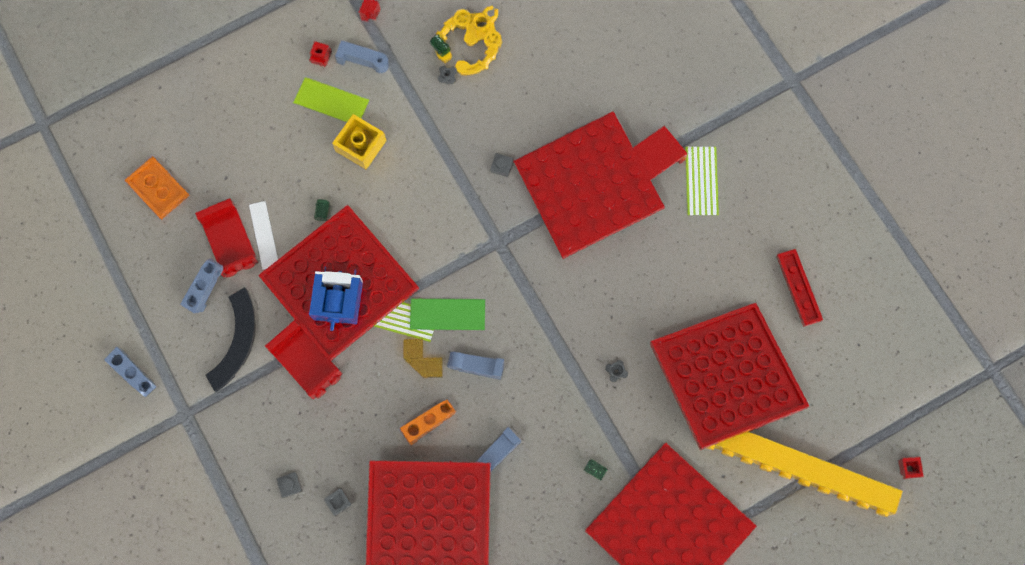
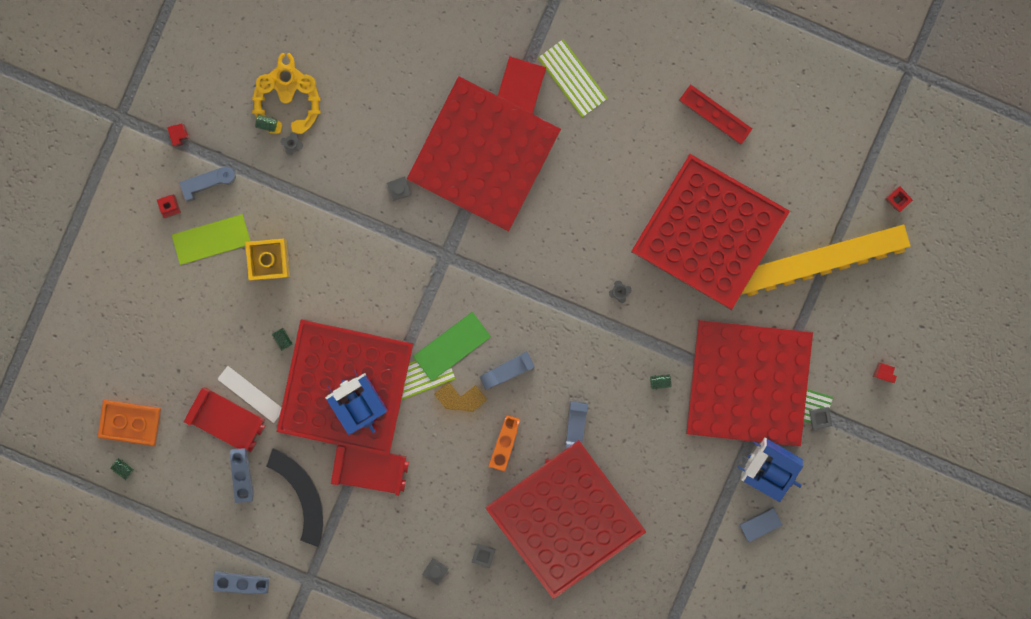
camera: 35 degrees left, 15 degrees up
none -> clear green piece [110,458,134,480]

